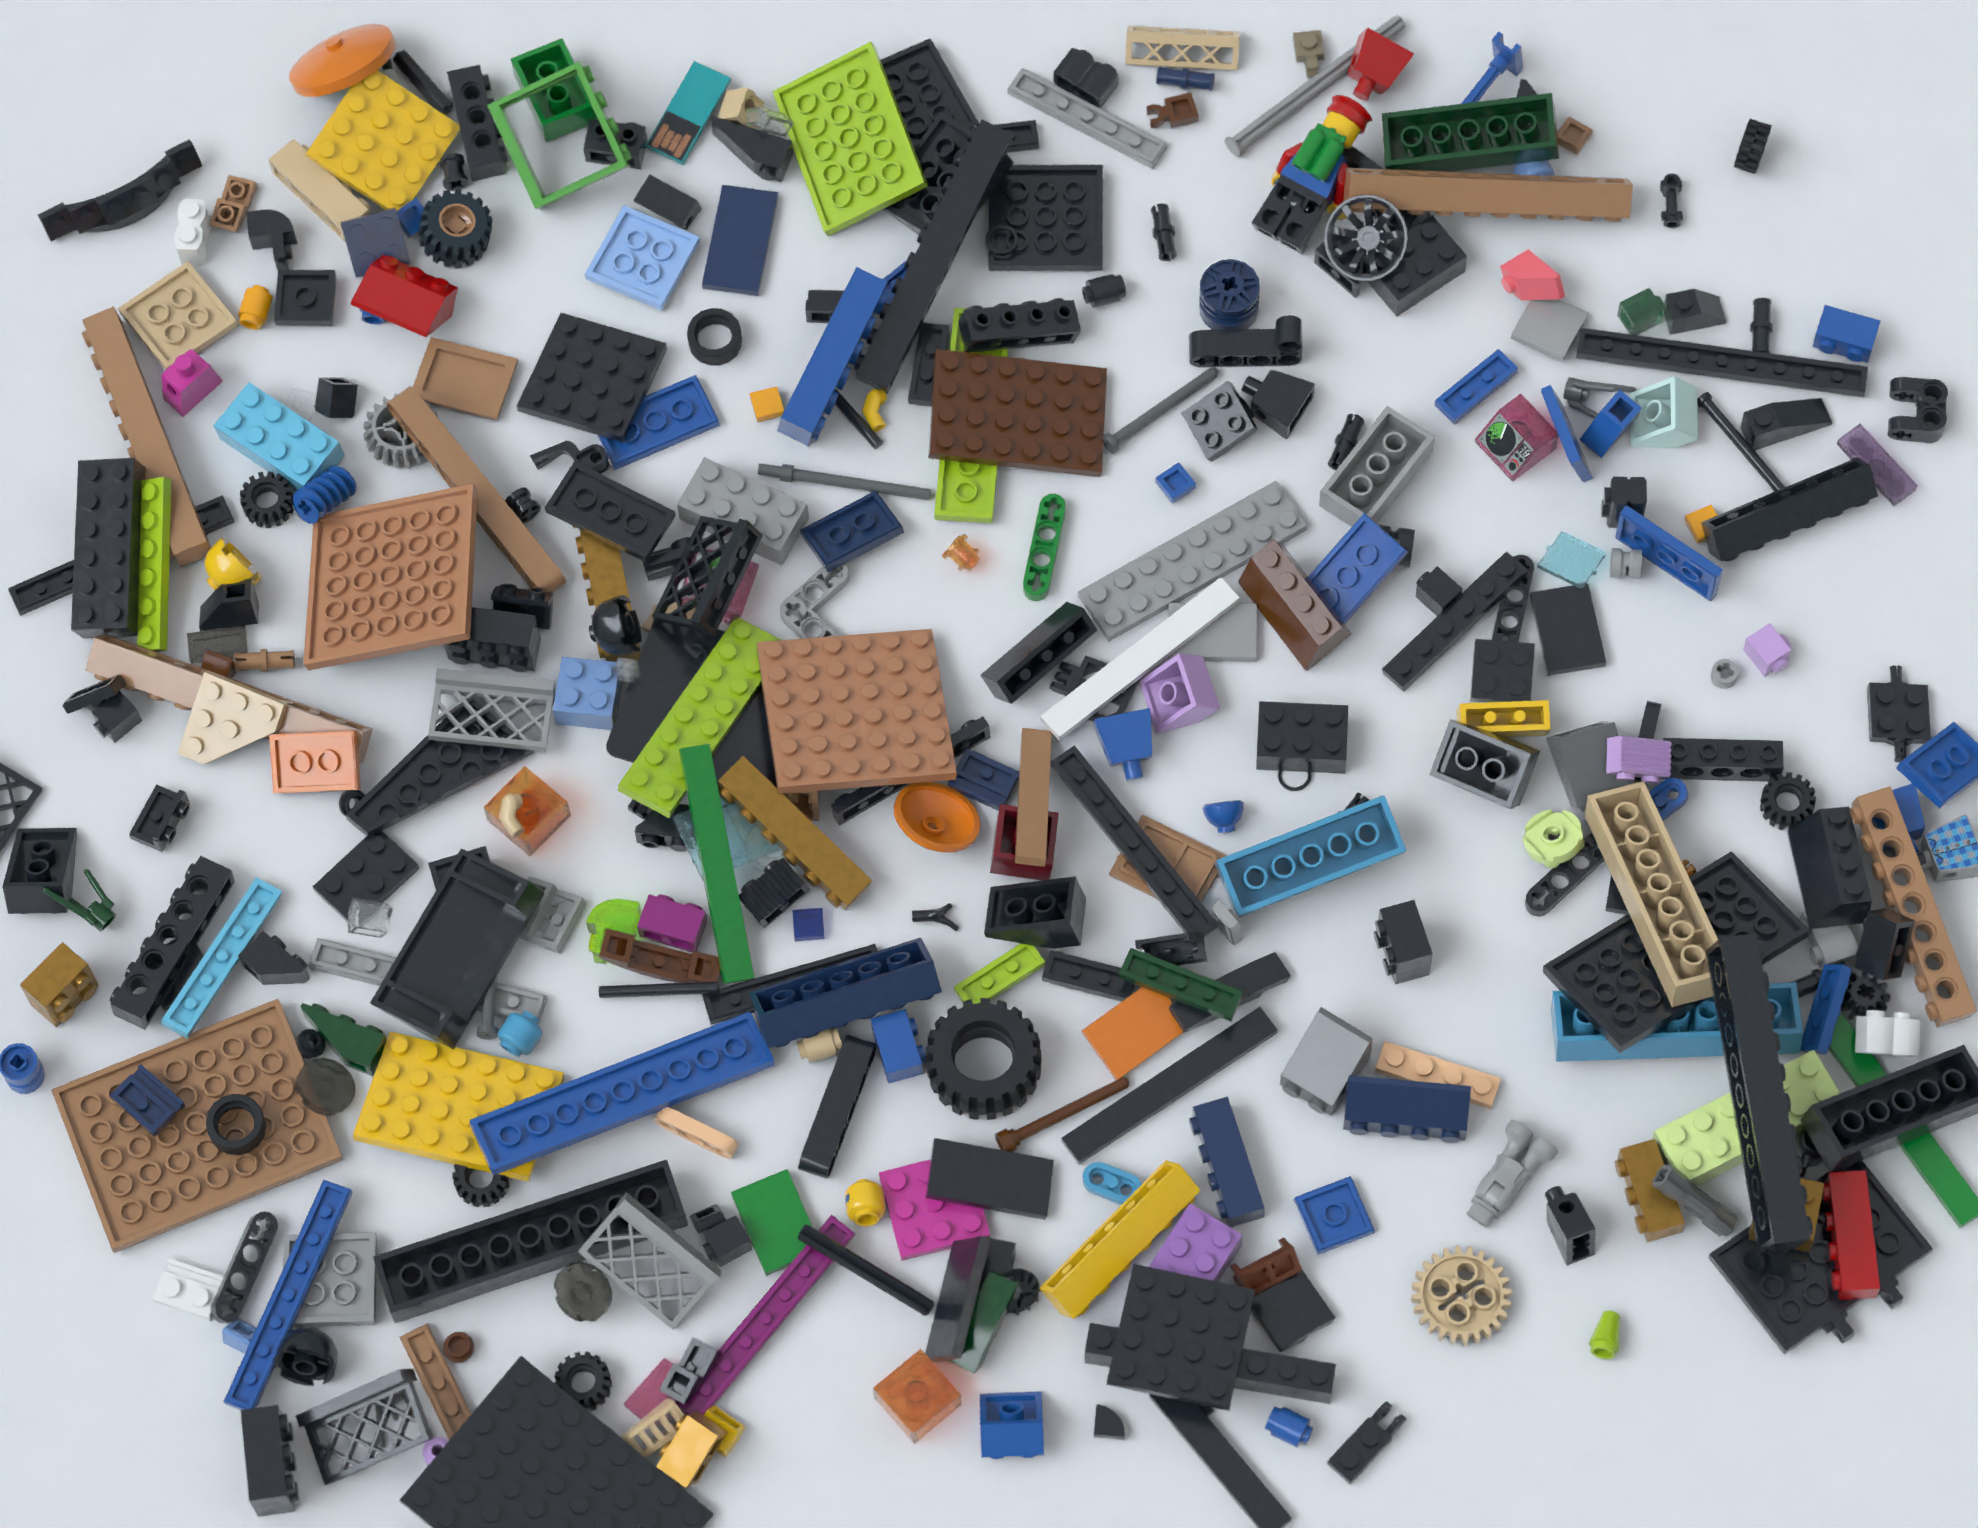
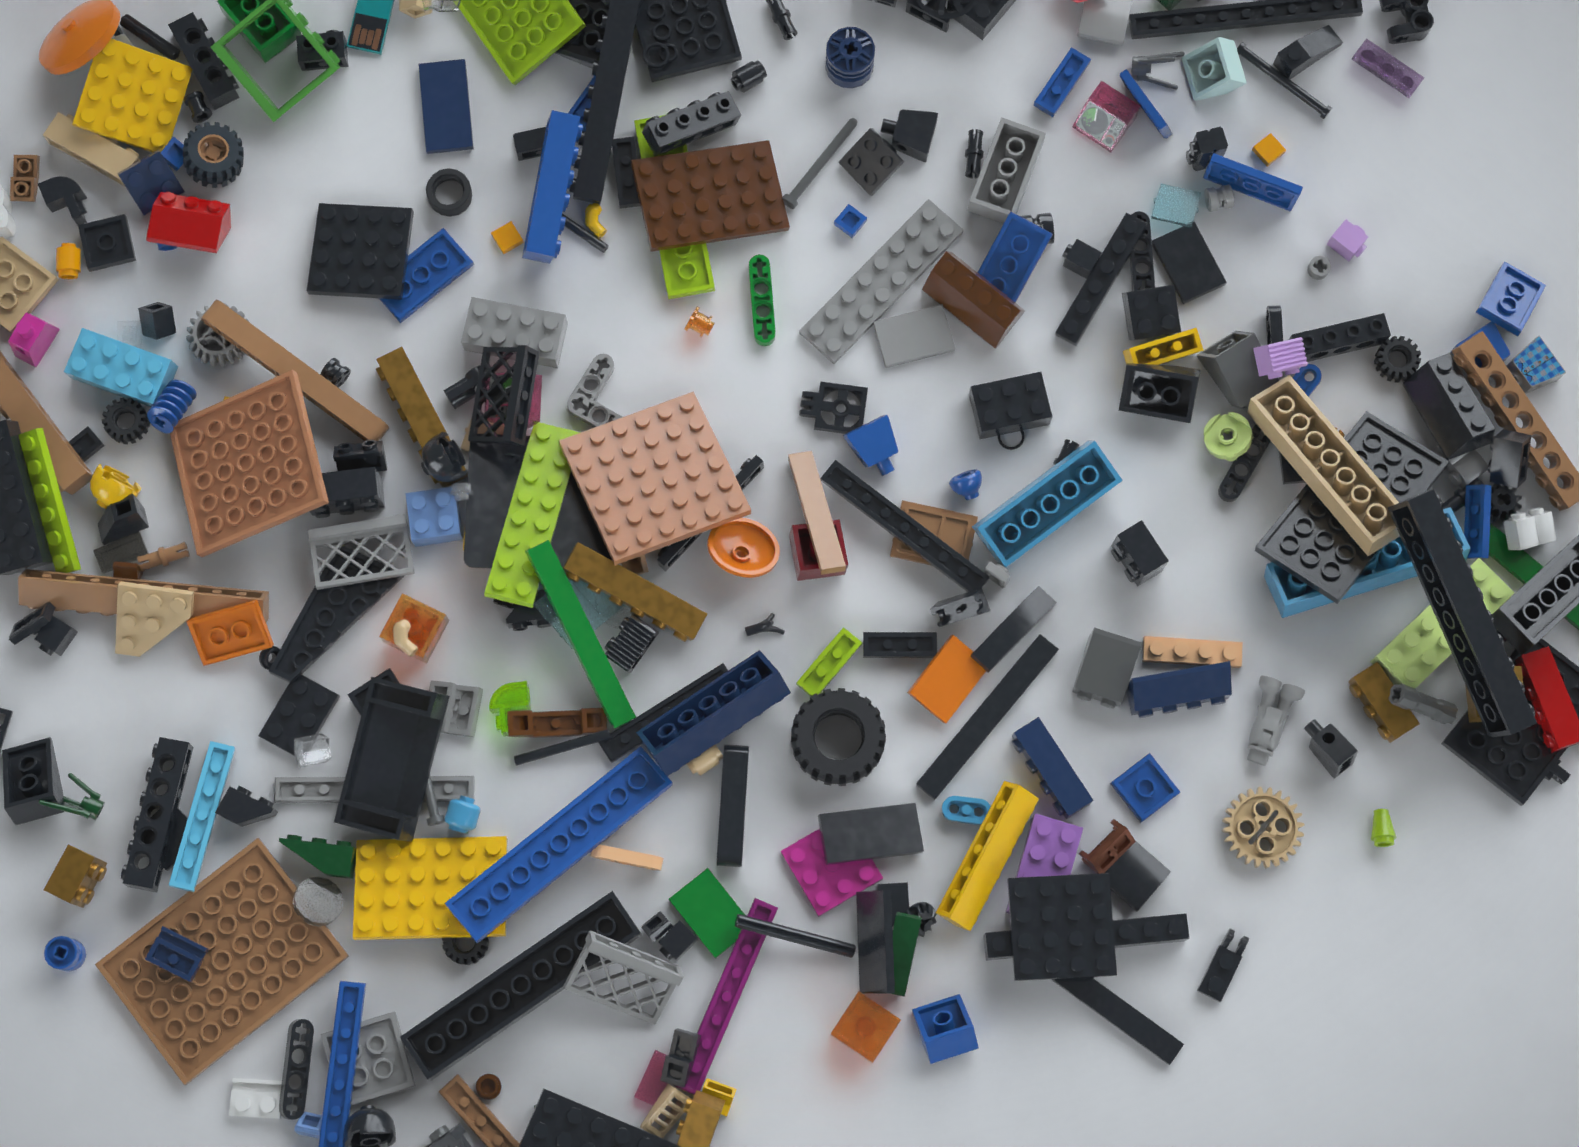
camera: 20 degrees left, 10 degrees up
black bracket [129,784,190,852] -> none
black tyre [206,1094,267,1155] -> none
black plate [296,1029,326,1059] -> none
medium nougat piece [413,337,518,421] -> none
black piece [530,440,609,473] -> none
black plate [545,461,676,562] -> none
clear smoke tile [554,1261,612,1322] -> none
black tyre [554,1352,612,1411] -> none
light blue plate [585,205,700,311] -> none
black hinge [633,174,702,230] -> none
magenta brick [637,894,708,953] -> none
black slope [711,116,794,183] -> none
dark grey bar [758,463,931,500] -> none
clear blue tile [792,908,825,942] -> none
dark blue tile [800,490,904,572] -> none
yellow head [845,1179,886,1227] -> none
blue brick [871,1009,926,1084] -> none
dark blue plate [948,748,1019,811] -> none
black brick [980,602,1097,704] -> none
black slope [984,876,1086,949] -> none
reddish brown piece [994,1077,1130,1152] -> none
white tile [1040,577,1240,741] -> none
black tile [1094,1404,1125,1440] -> none
dark green plate [1119,947,1243,1022] -> none
lavender slope [1139,653,1220,733] -> none
black beam [1189,315,1303,367] -> none
blue brick [1265,1406,1313,1448] -> none
blue slope [1579,389,1642,458] -> none
black brick [1701,457,1878,562] -> none
black plate [1867,665,1931,763] -> none

